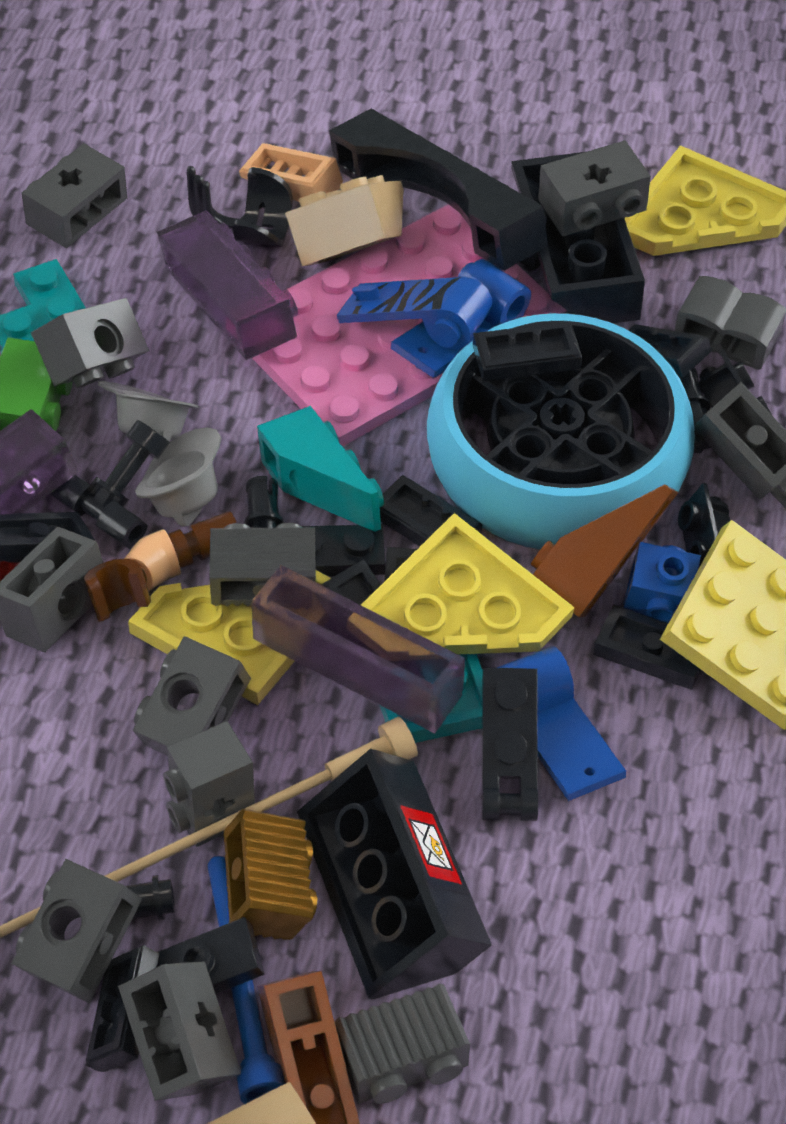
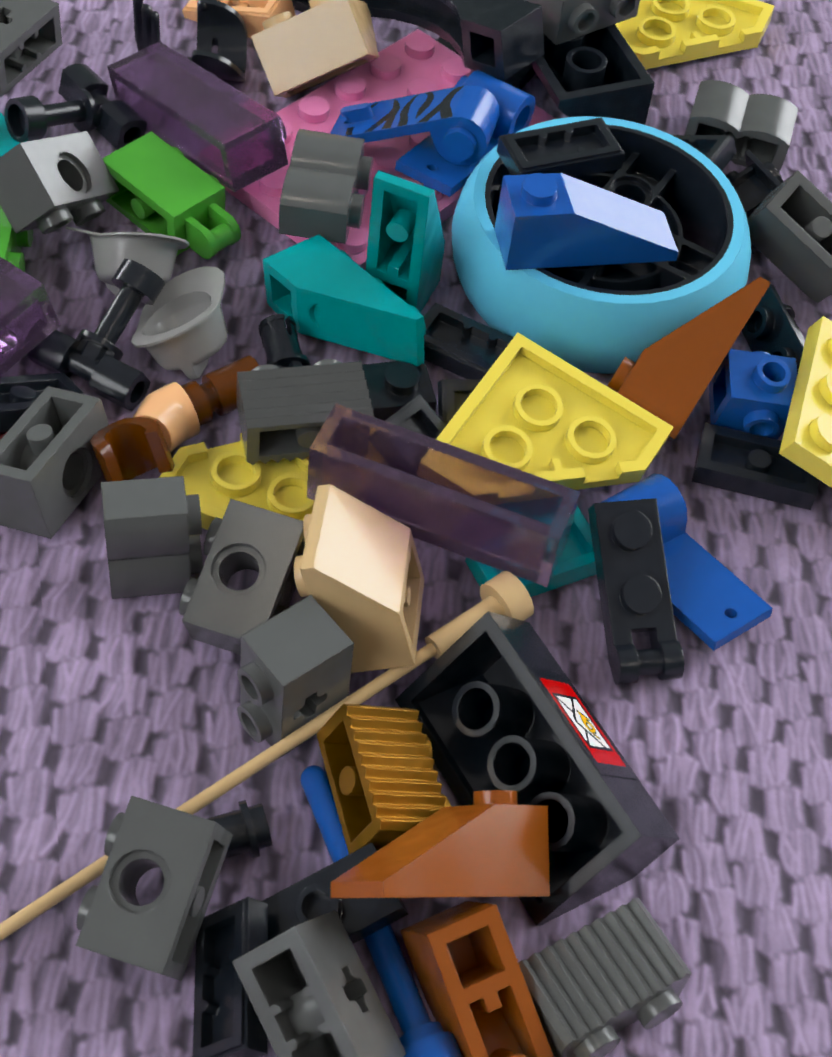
camera: 15 degrees left, 0 degrees up
none -> black bar [4,63,148,150]
none -> dark grey brick [101,476,203,599]
none -> bright green brick [102,131,241,259]
none -> dark grey brick [279,129,373,244]
none -> tan slope [294,484,425,673]
none -> dark orange slope [331,790,550,898]
none -> teal slope [366,170,445,313]
none -> blue slope [494,173,679,270]

